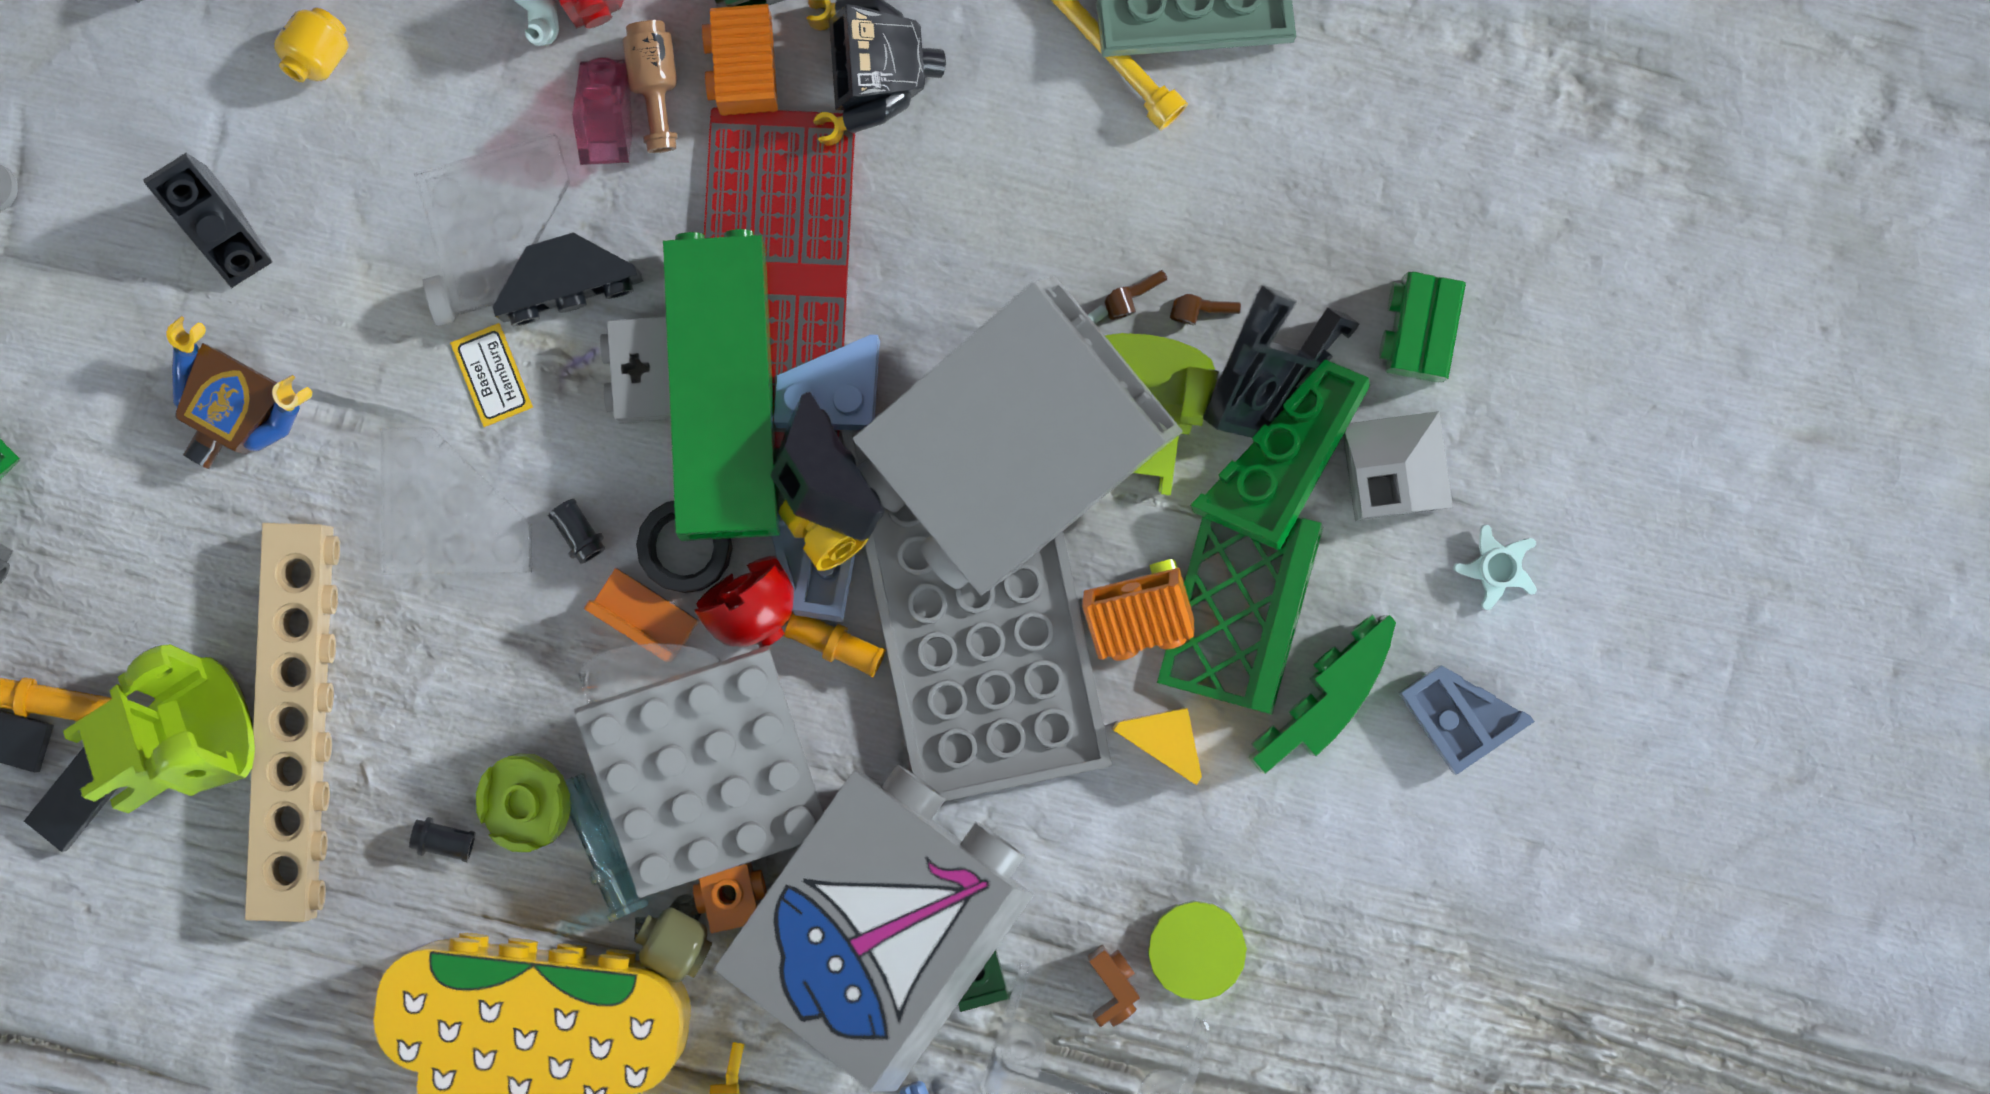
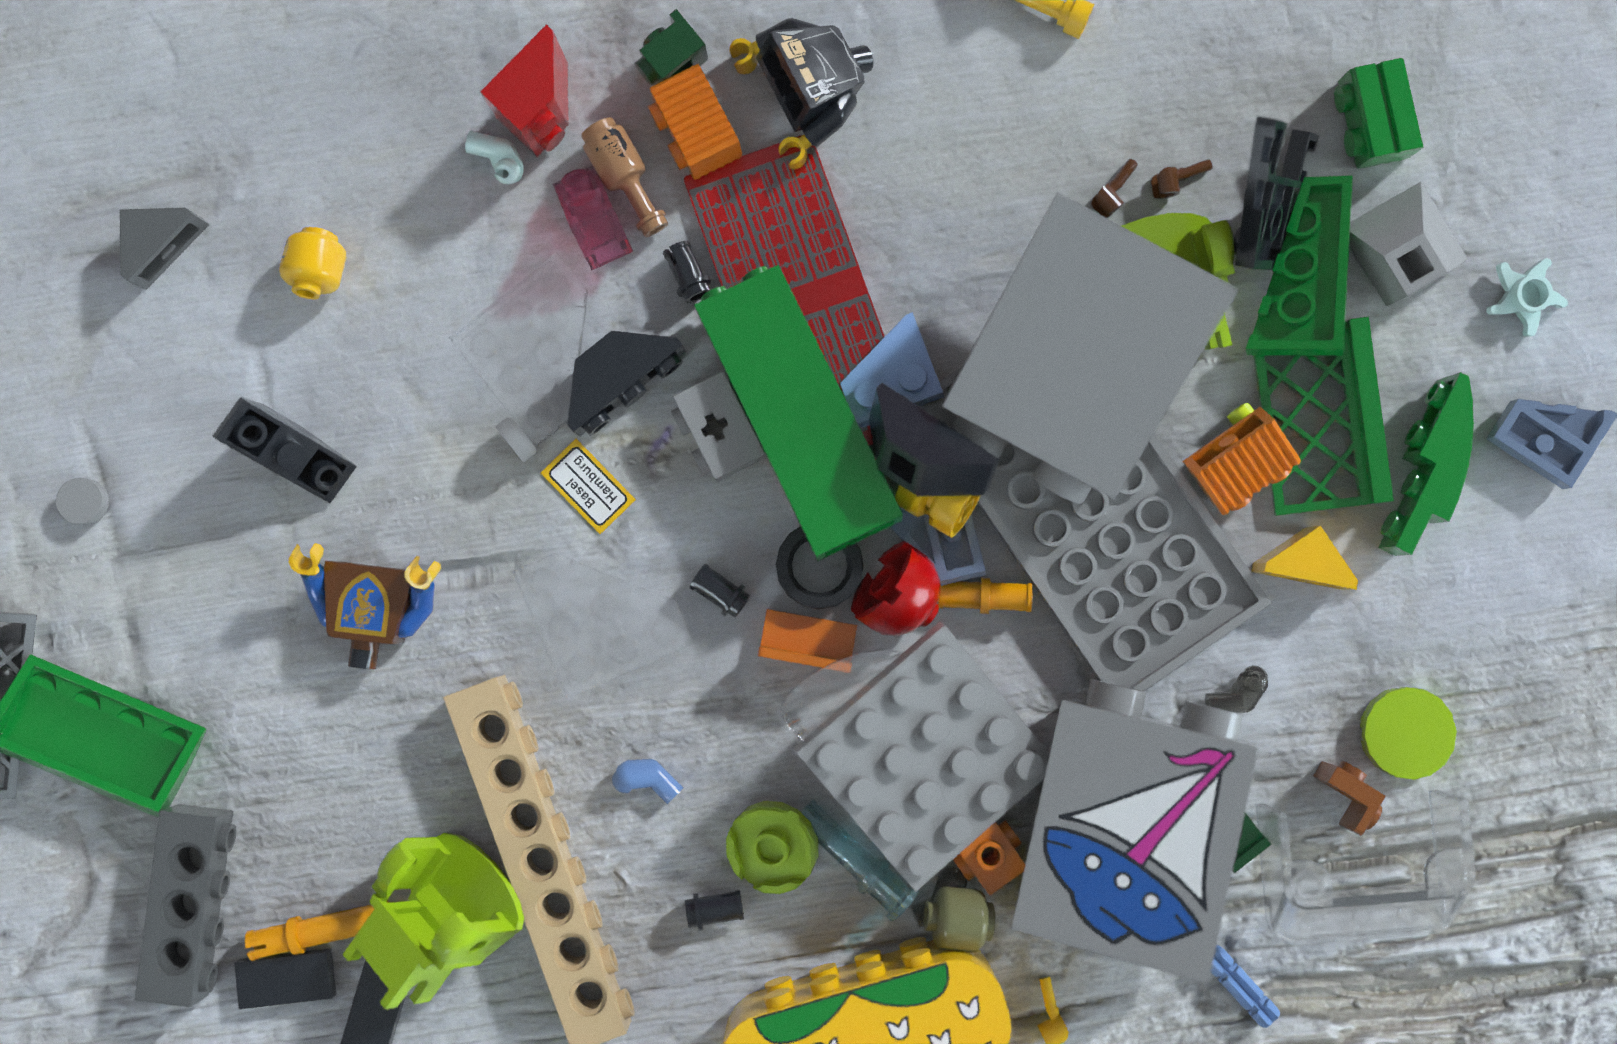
camera: 25 degrees left, 0 degrees up
none -> medium blue arm [612,759,684,804]
none -> black pin [663,241,711,303]
none -> clear smoke arm [1205,665,1268,713]

